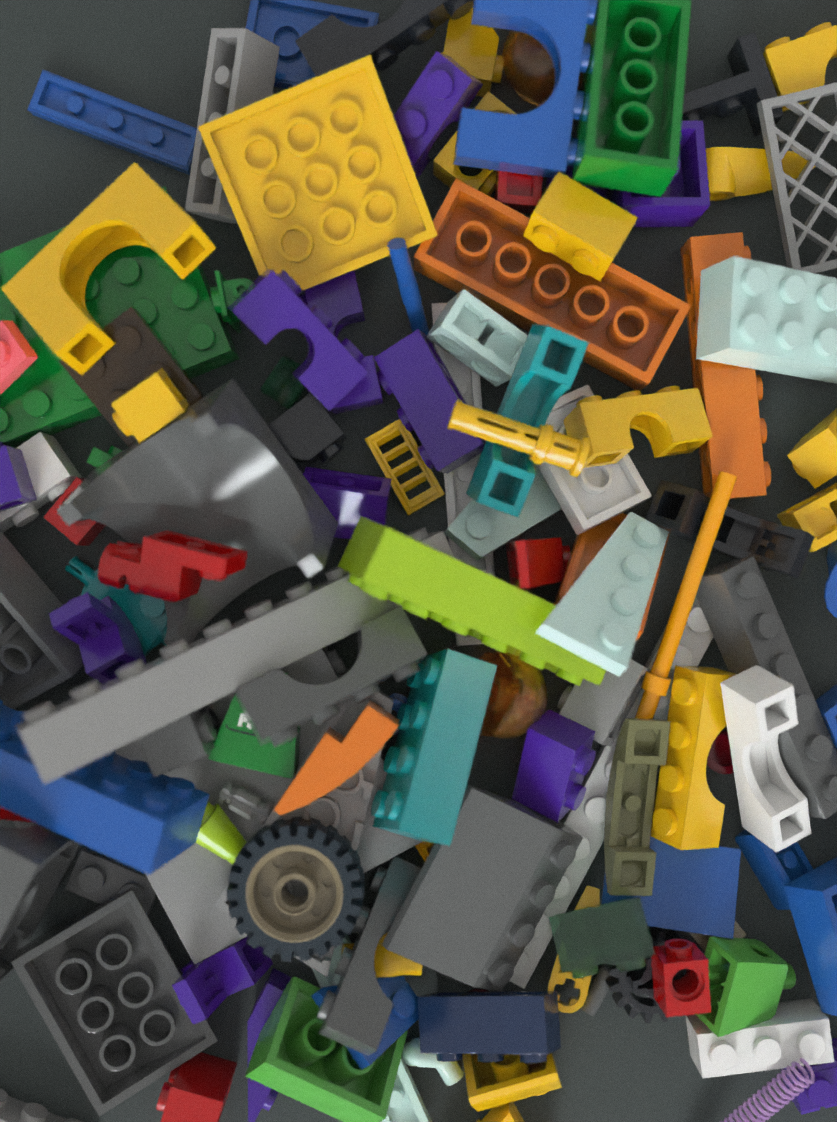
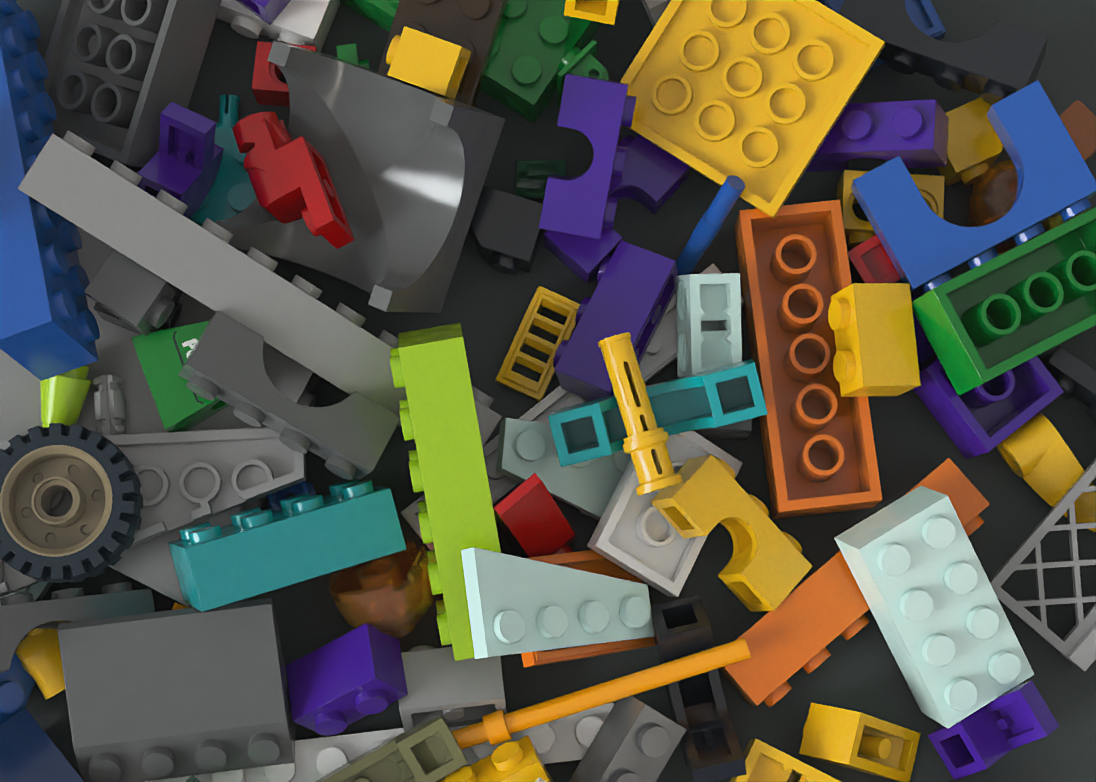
camera: 55 degrees right, 10 degrees down
orange slope [274,700,400,815] -> none
dark purple brick [303,467,392,539] -> none

